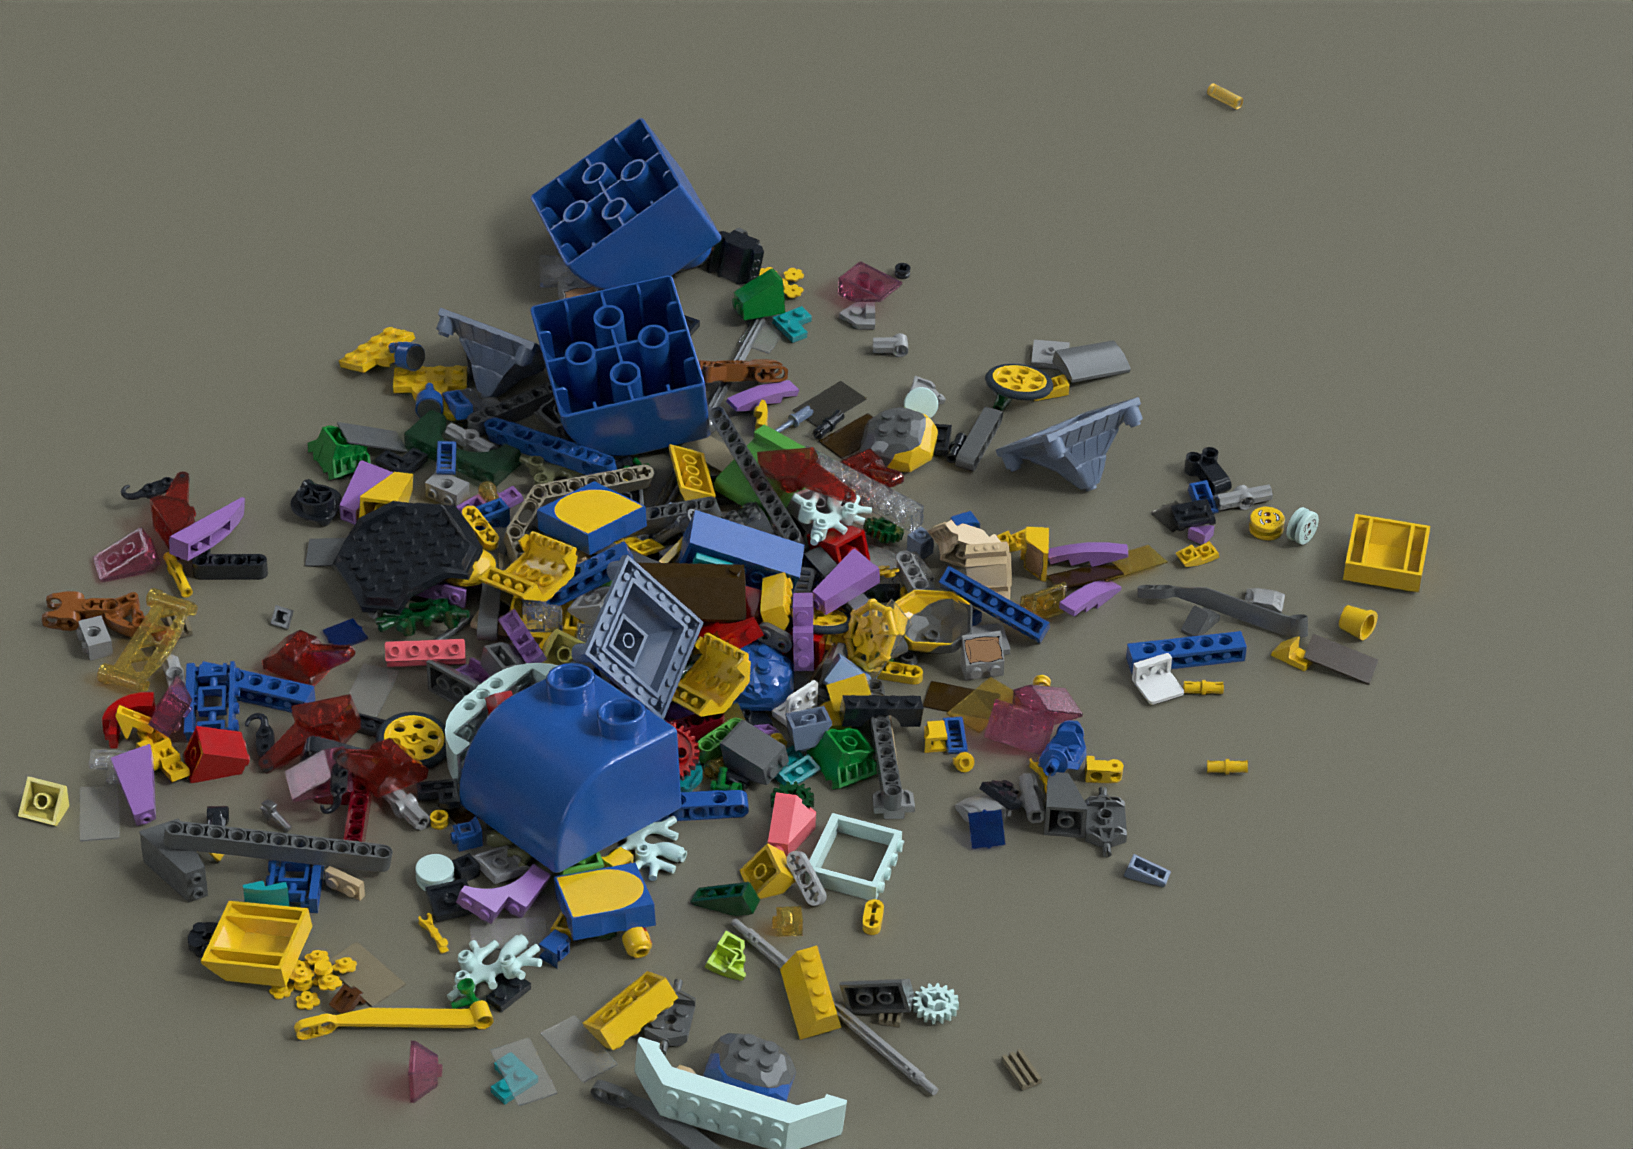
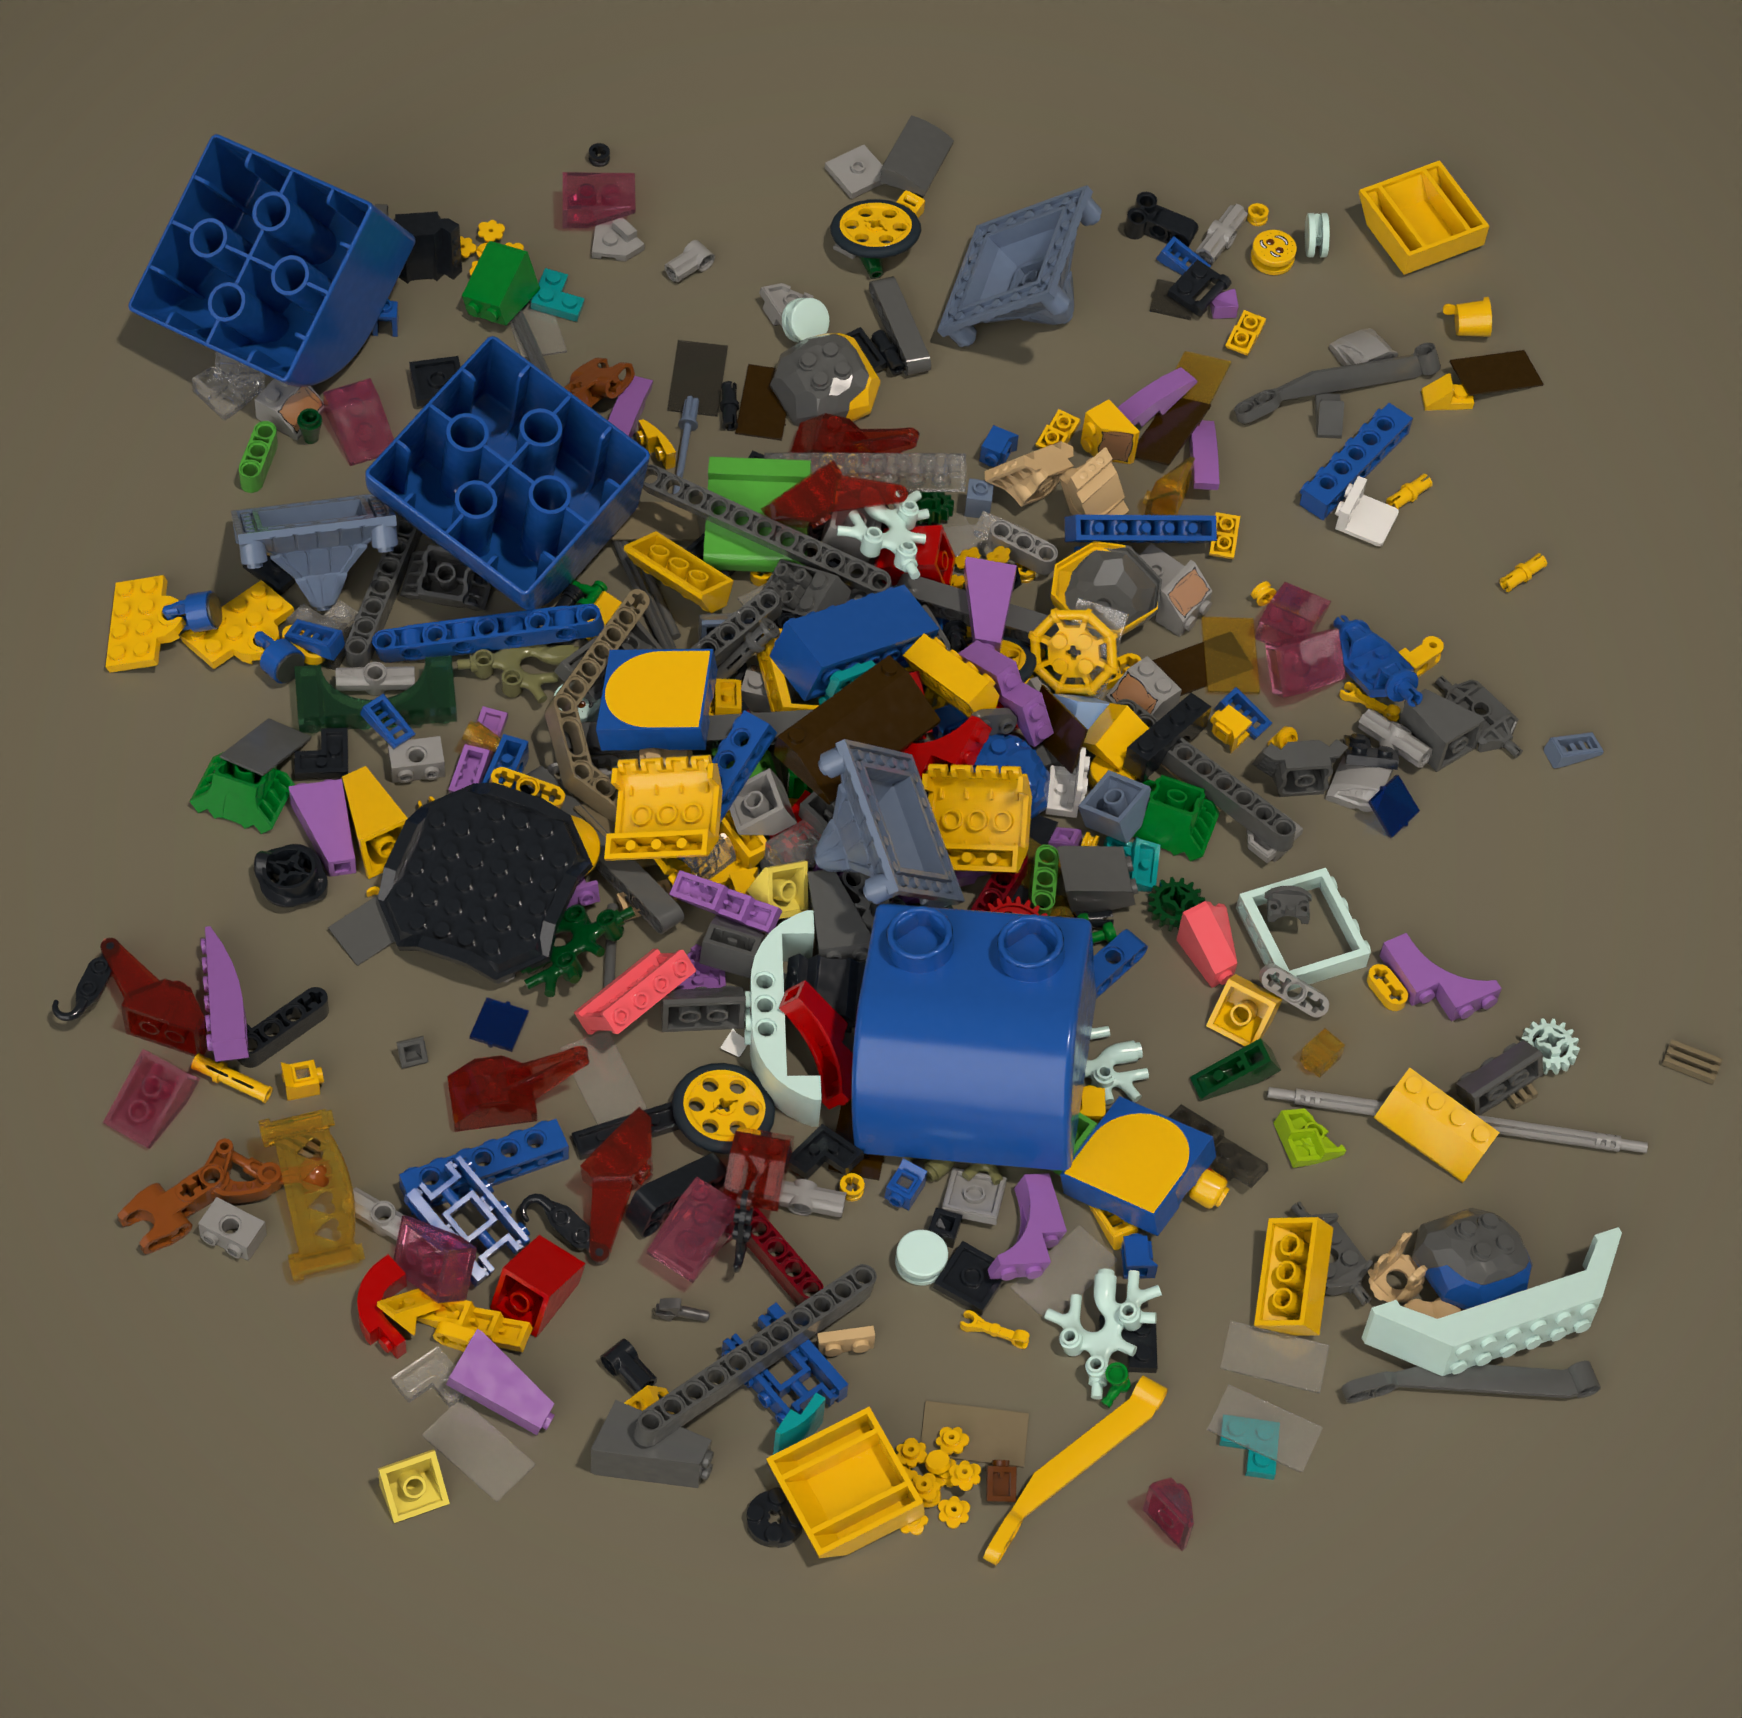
camera: 45 degrees left, 15 degrees up
none -> bright green beam [239,421,278,493]
none -> yellow window [281,1059,324,1101]
none -> blue window [373,299,399,337]
none -> light grey slope [1106,656,1182,720]
none -> clear smoke slope [1169,1104,1268,1188]
none -> yellow slope [1209,512,1240,560]
none -> yellow bush [1247,203,1269,226]
none -> dark grey slope [1252,739,1348,797]
none -> dark grey piece [1265,886,1312,924]
none -> tan piece [1368,1232,1428,1303]
none -> medium lavender arch [1379,933,1502,1021]

